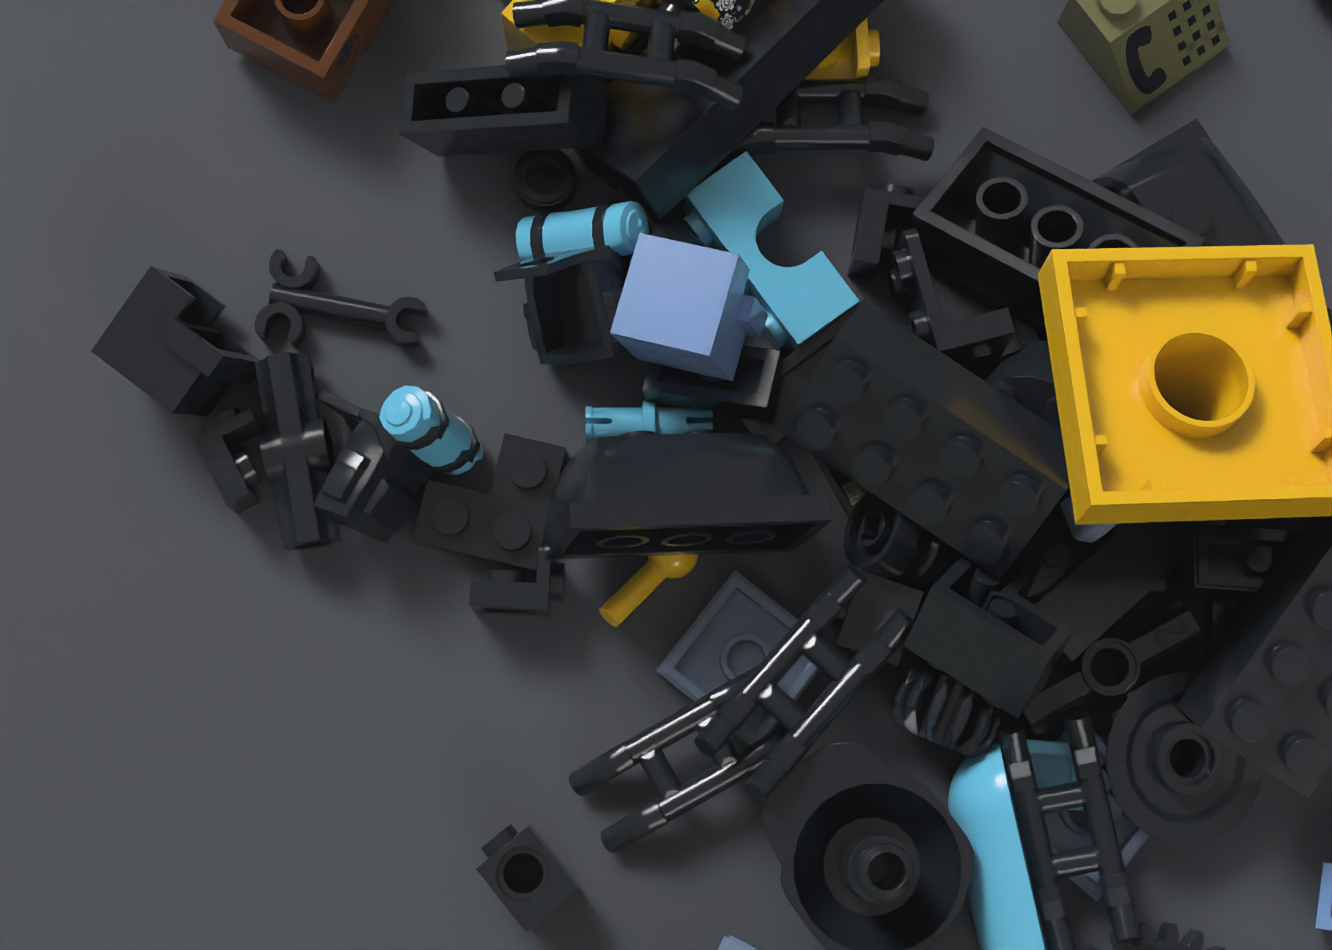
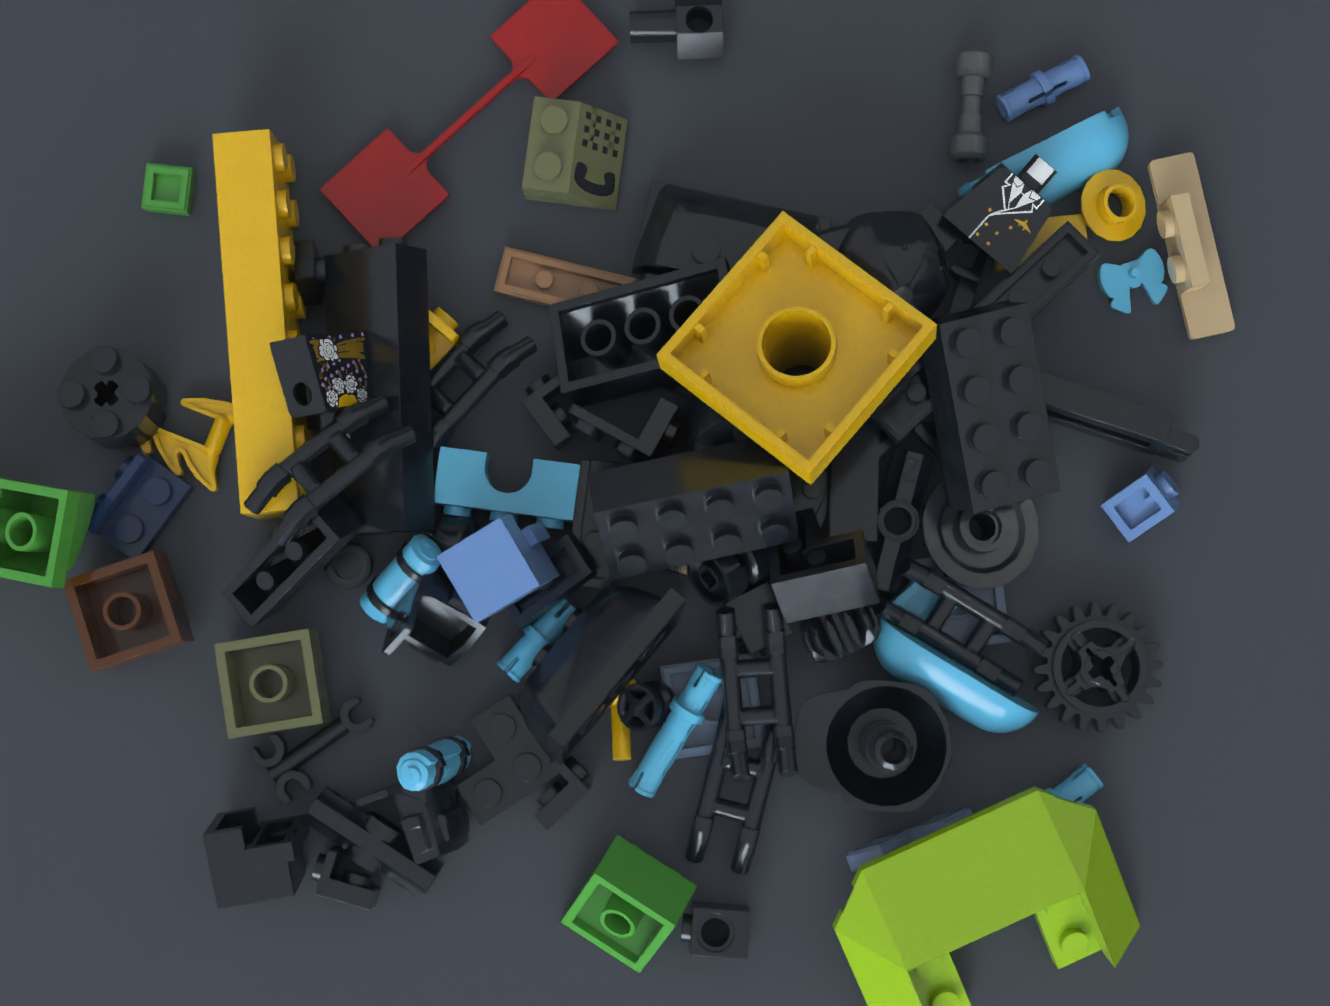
camera: 45 degrees left, 5 degrees up
none -> olive brick [214,628,332,739]
none -> medium nougat tile [494,246,639,306]
none -> bright green slope [561,834,697,973]
none -> black wheel [617,680,675,731]
none -> medium azure pin [628,663,722,798]

